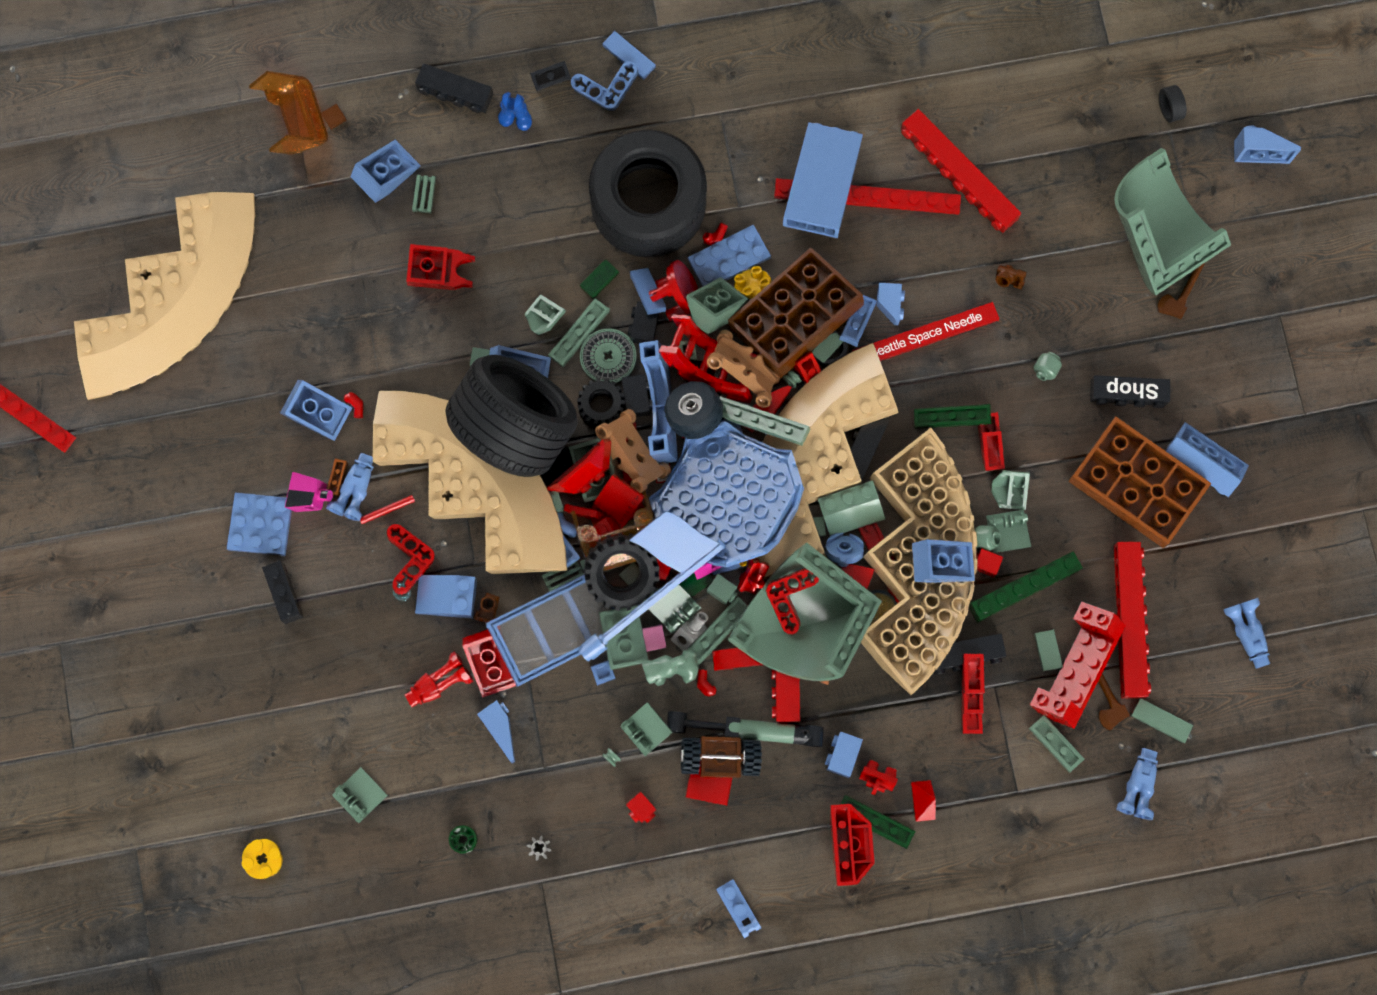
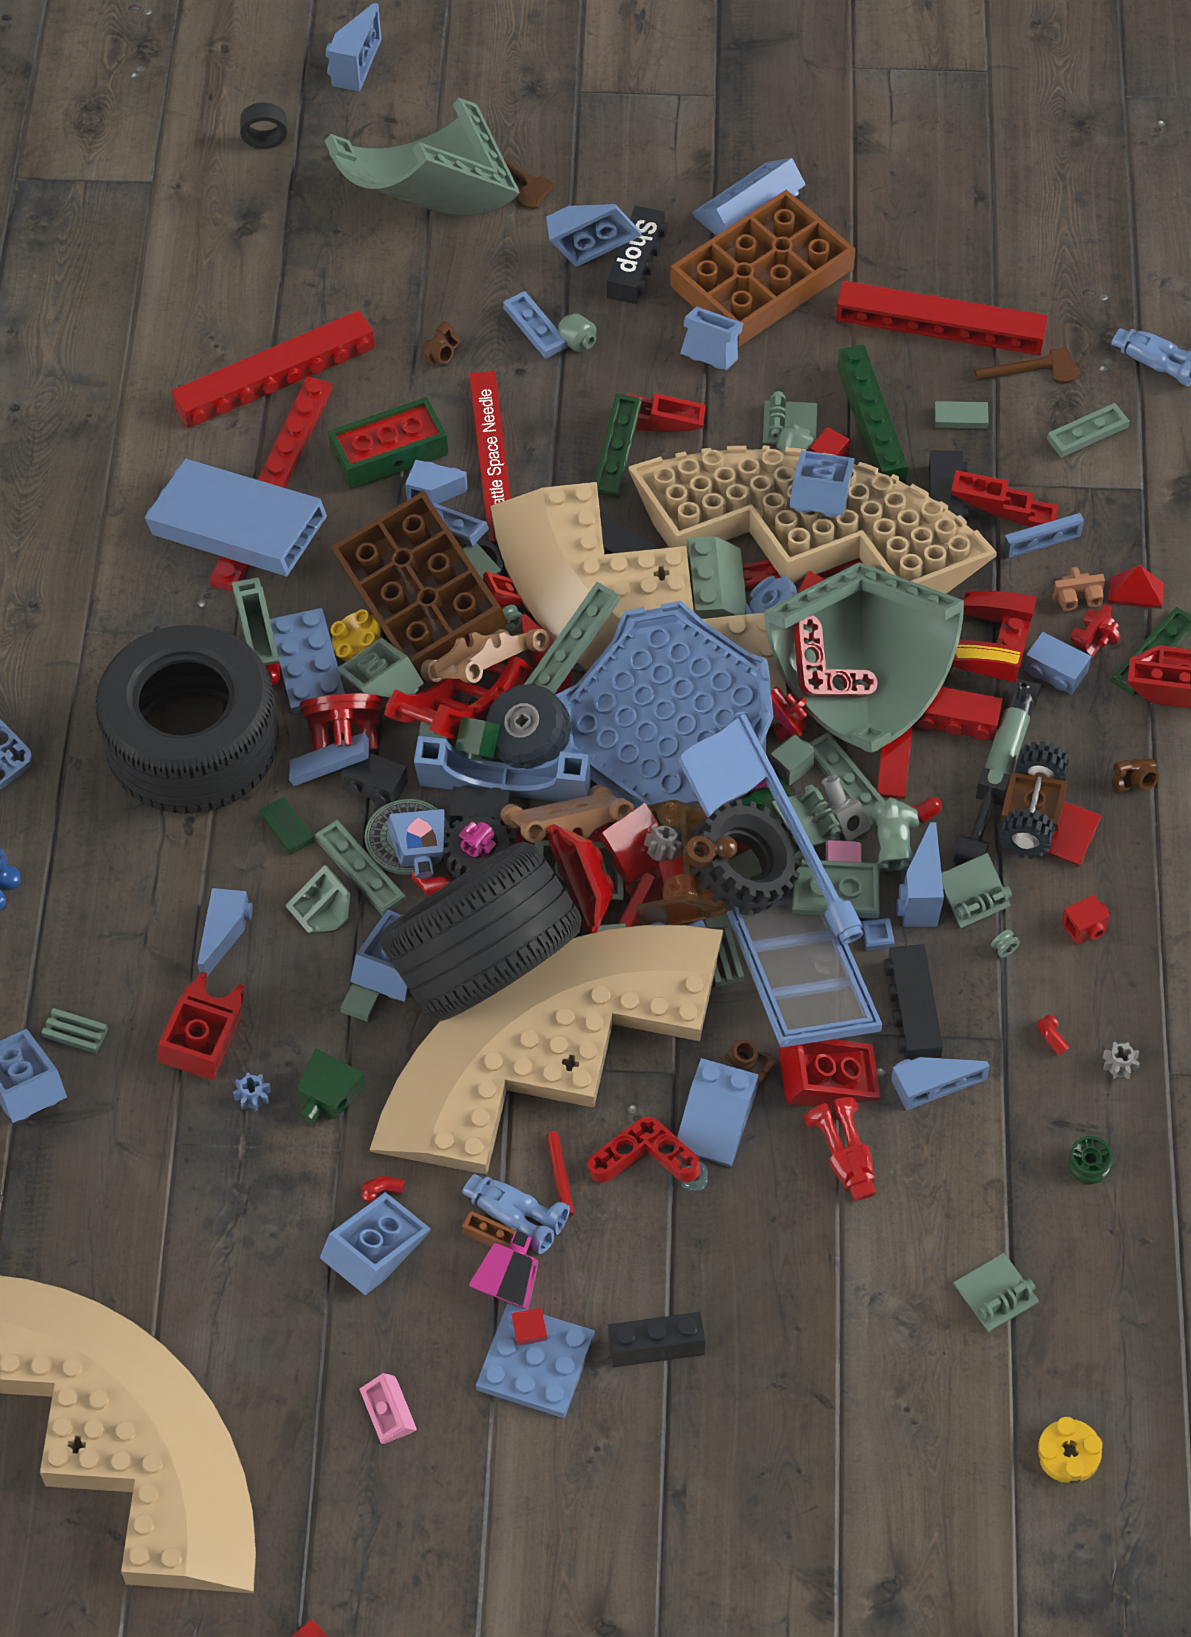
camera: 75 degrees left, 20 degrees down
sand green slope [991,470,1030,510] -> none
plate [1030,602,1126,729] -> none
sand green tile [1131,698,1193,743] -> none
medium blue piece [1223,598,1270,669] -> none
none -> medium blue slope [197,888,253,977]
none -> sand green slope [232,577,279,665]
none -> medium blue gear [233,1072,271,1111]
none -> dark green torso [297,1048,366,1124]
none -> brick [328,397,448,489]
none -> bright pink slope [360,1373,417,1444]
none -> medium blue torso [387,809,444,879]
none -> red arm [411,872,453,896]
none -> dark green brick [455,717,500,761]
none -> dark pink gear [459,821,496,858]
none -> medium blue plate [503,291,567,359]
none -> red tile [511,1308,547,1346]
none -> medium blue slope [546,204,642,267]
none -> light grey gear [644,826,682,862]
none -> medium blue hips [680,307,743,370]
none -> reddish brown plate [684,836,737,868]
none -> black brick [884,944,943,1061]
none -> medium blue slope [896,822,944,927]
none -> red wedge [951,591,1037,683]
none -> medium blue tile [1003,513,1084,558]
none -> red arm [1037,1014,1070,1056]
none -> nougat hips [1052,567,1105,611]
none -> reddish brown plate [1112,759,1159,793]

